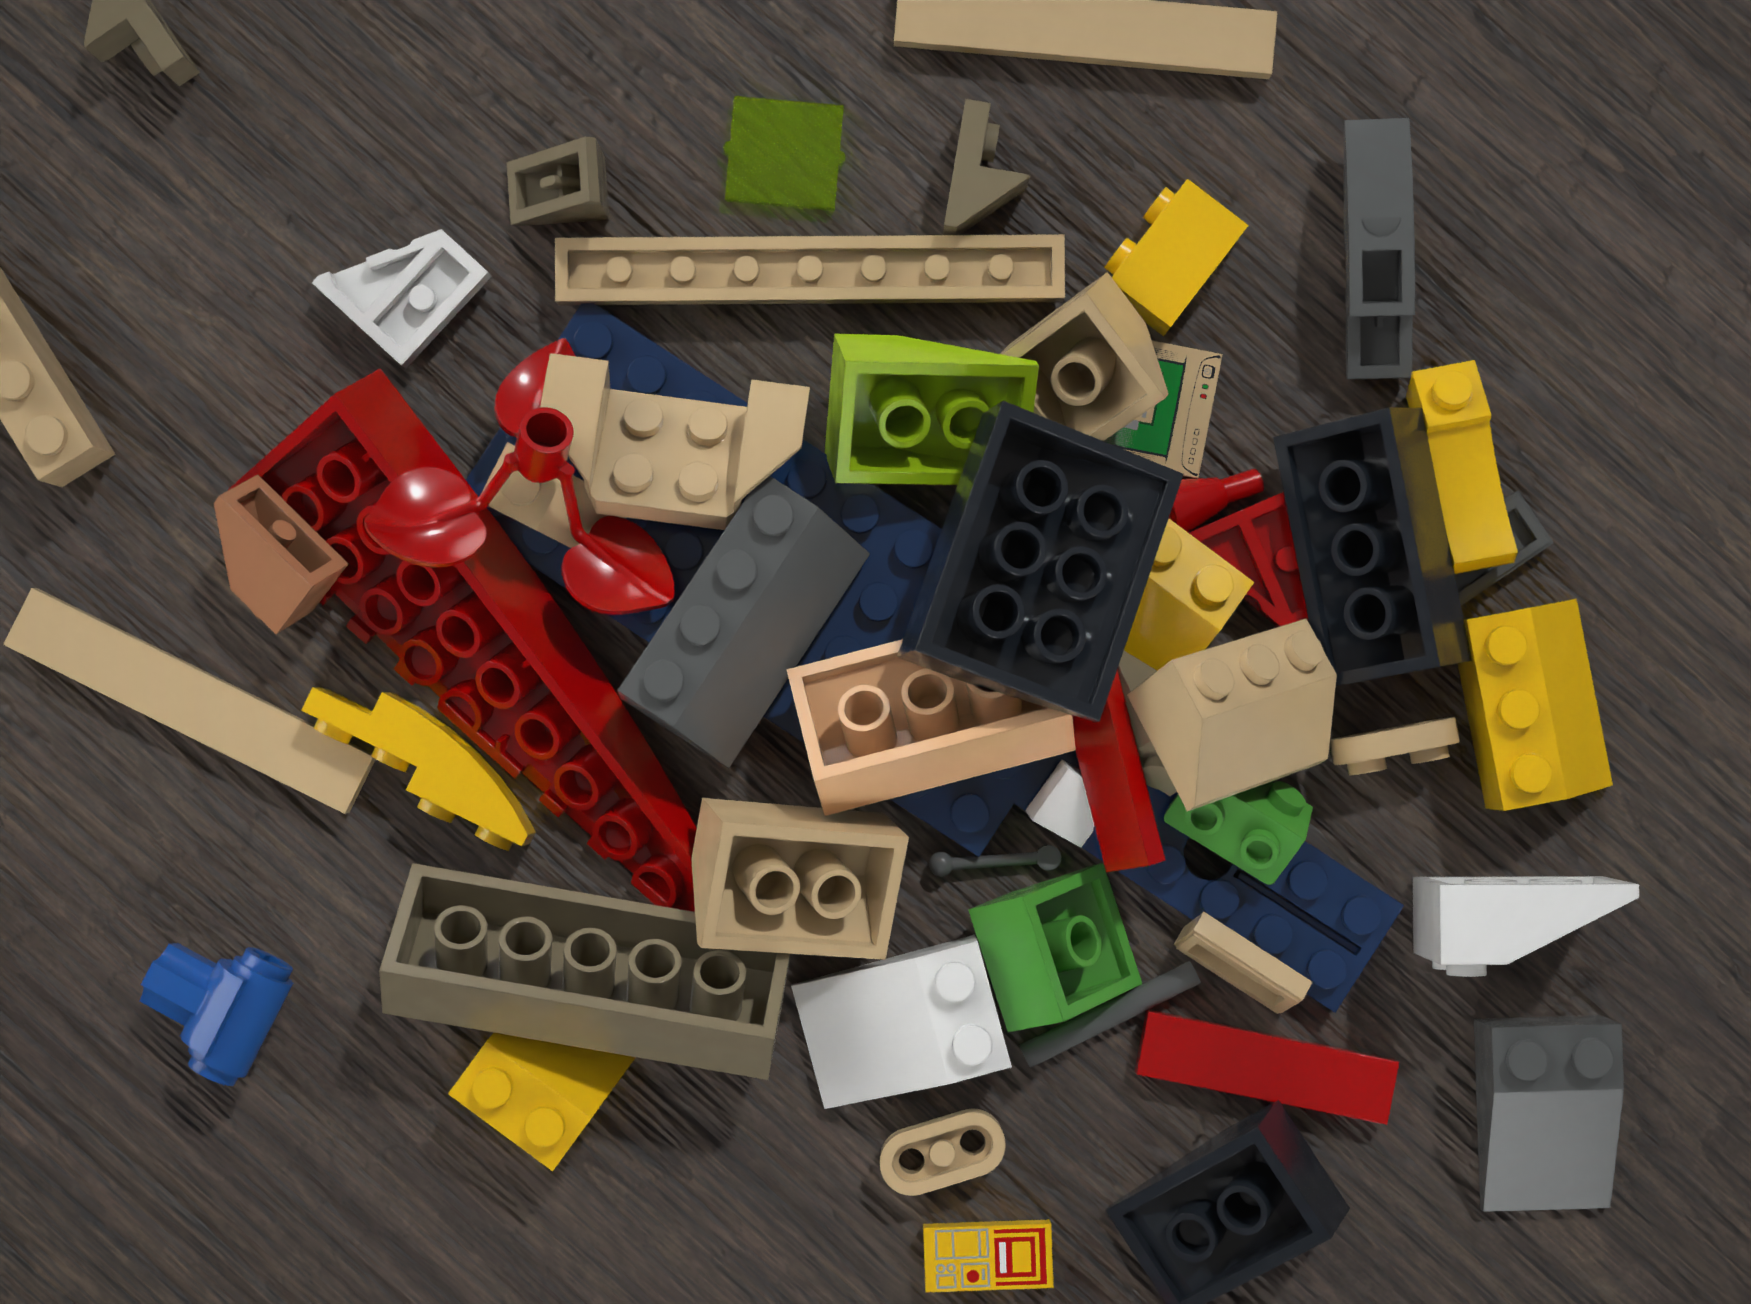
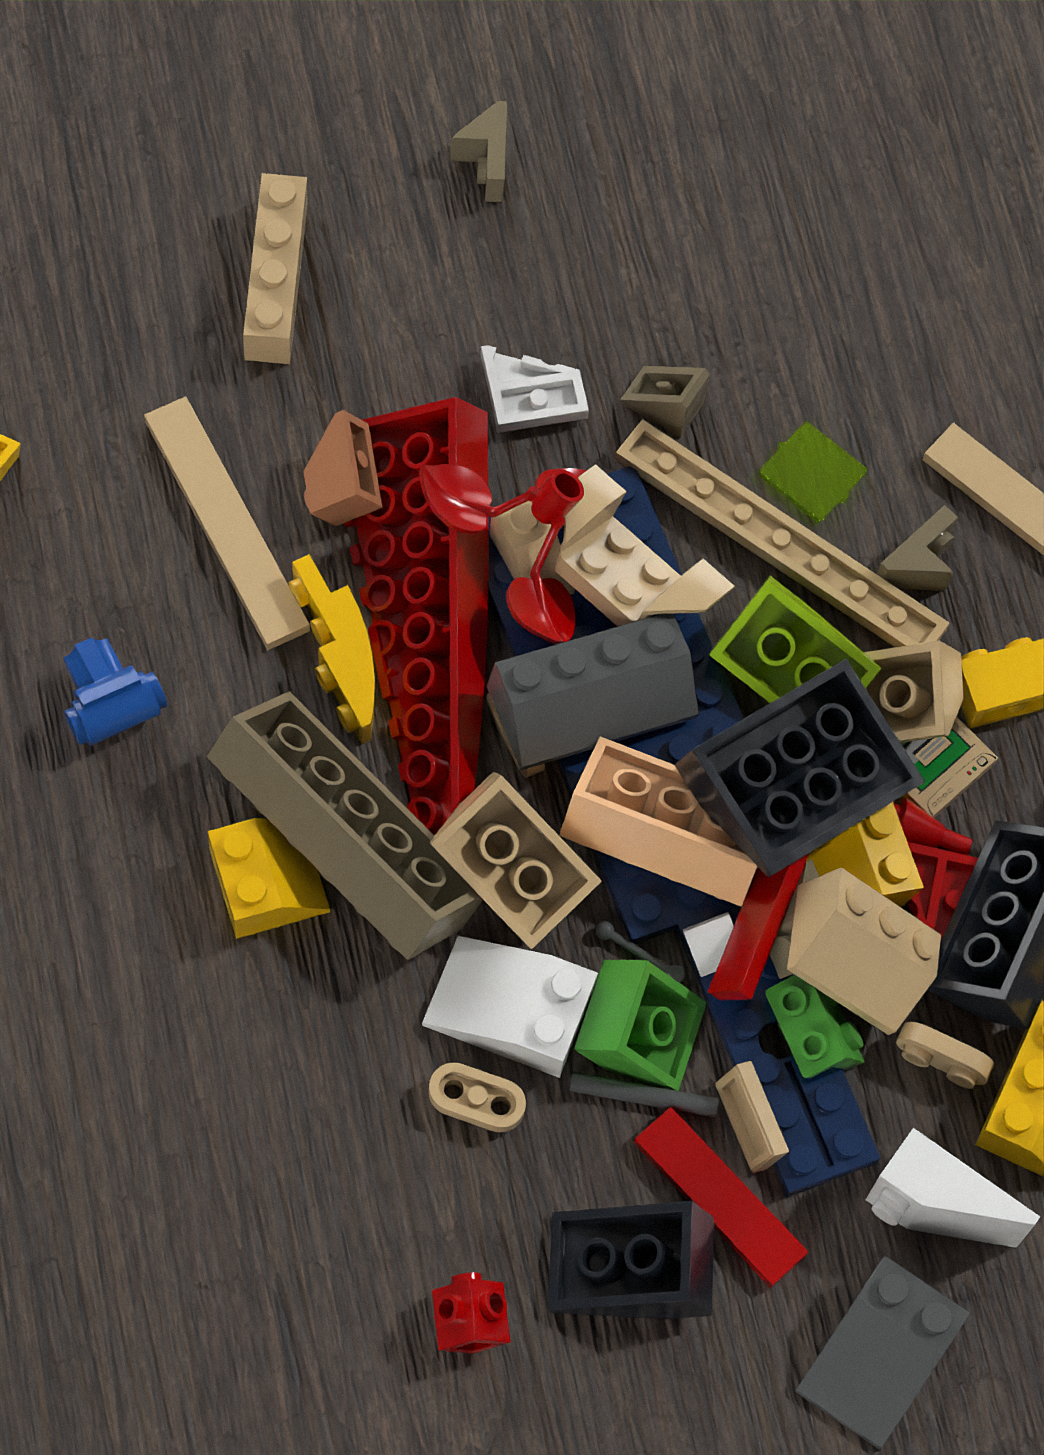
camera: 30 degrees right, 20 degrees down
yellow tile [923,1219,1054,1292] -> none

